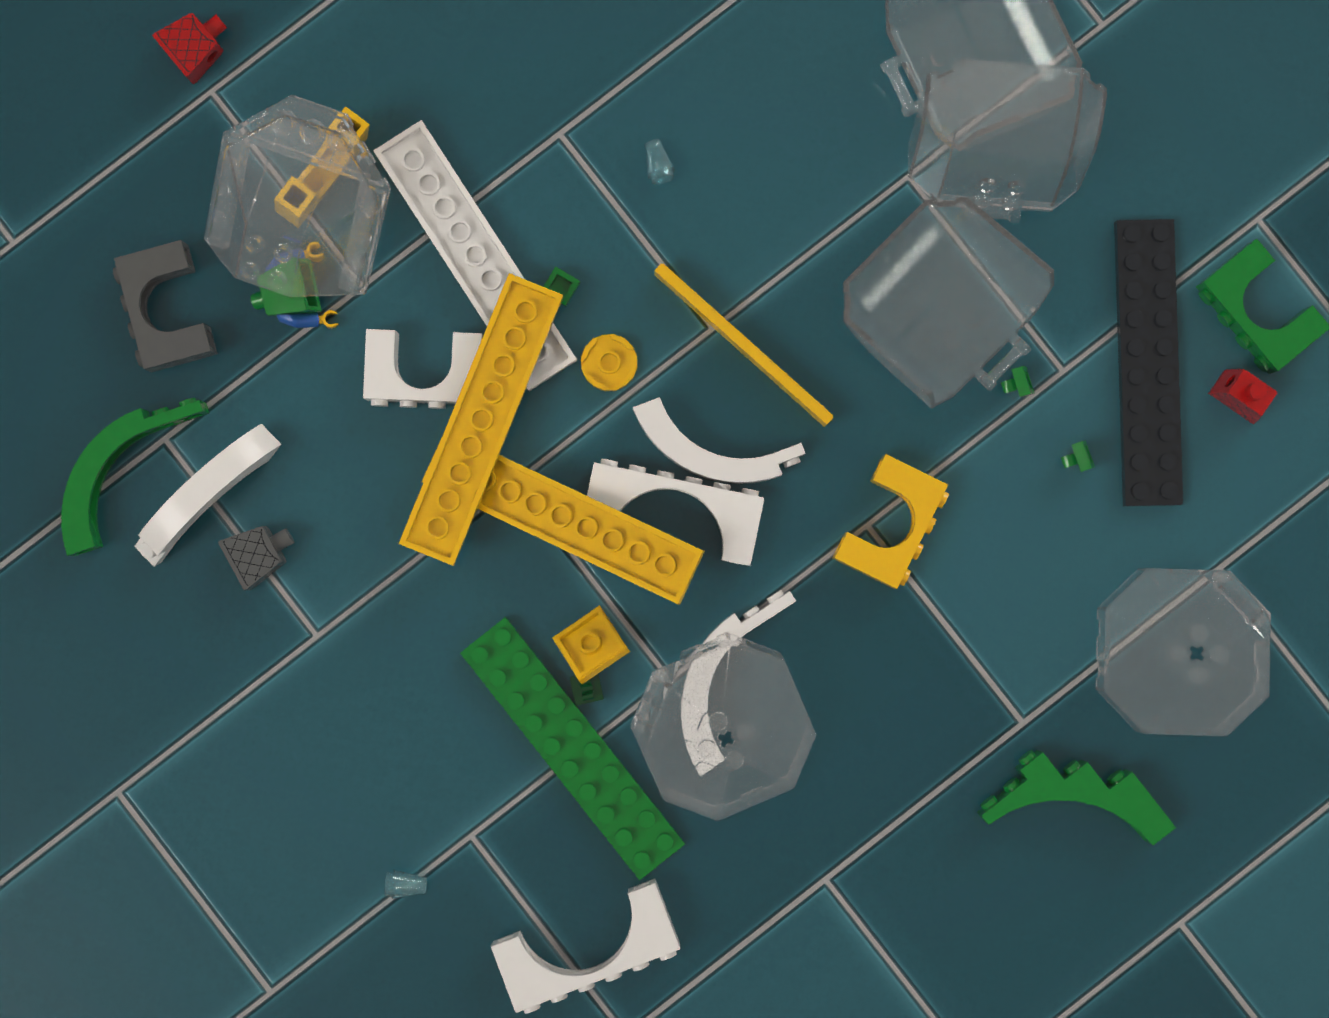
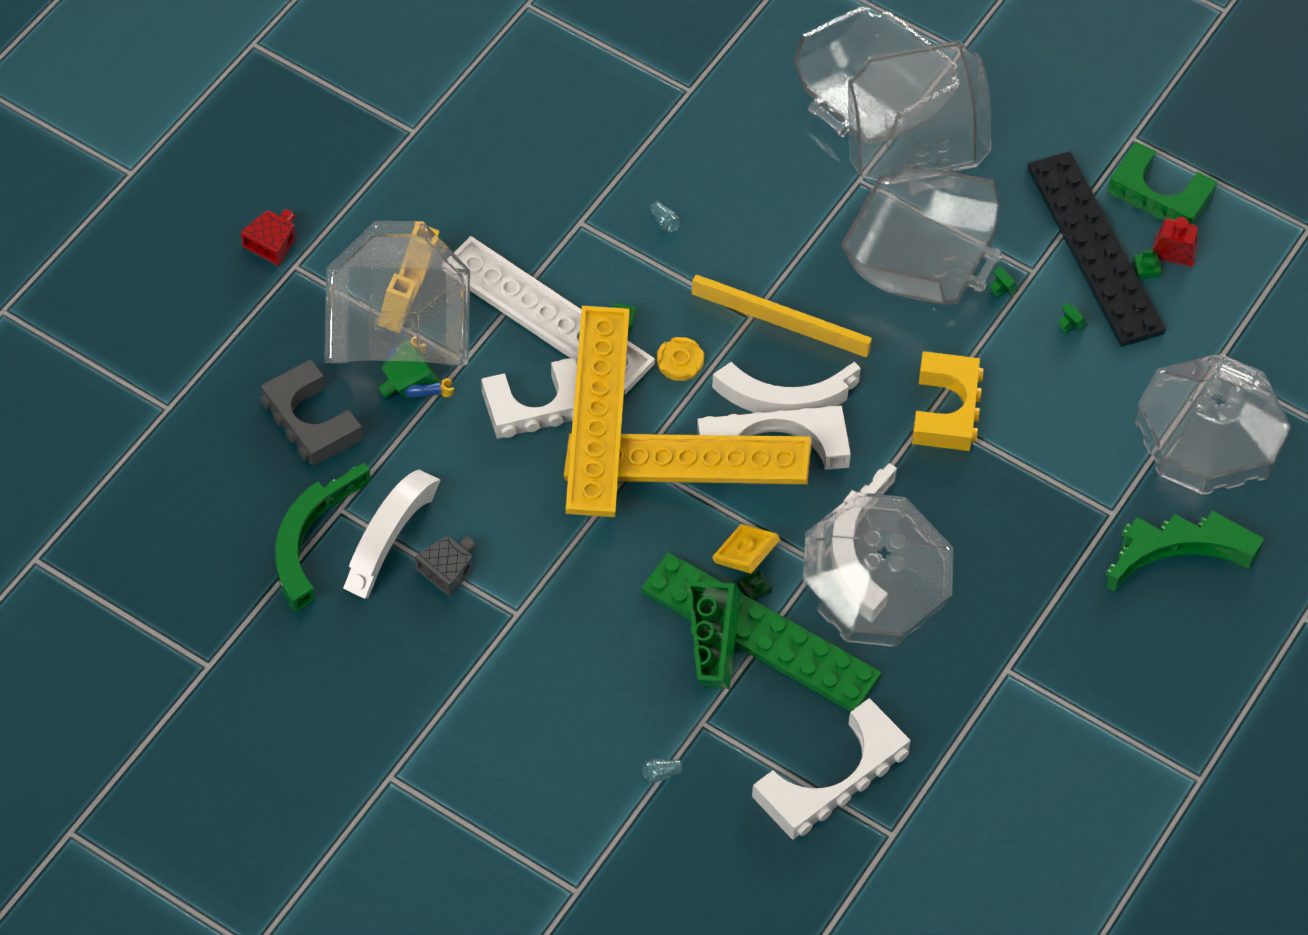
camera: 20 degrees left, 30 degrees down
none -> green wedge [685,581,741,689]
none -> green tile [1133,250,1162,279]

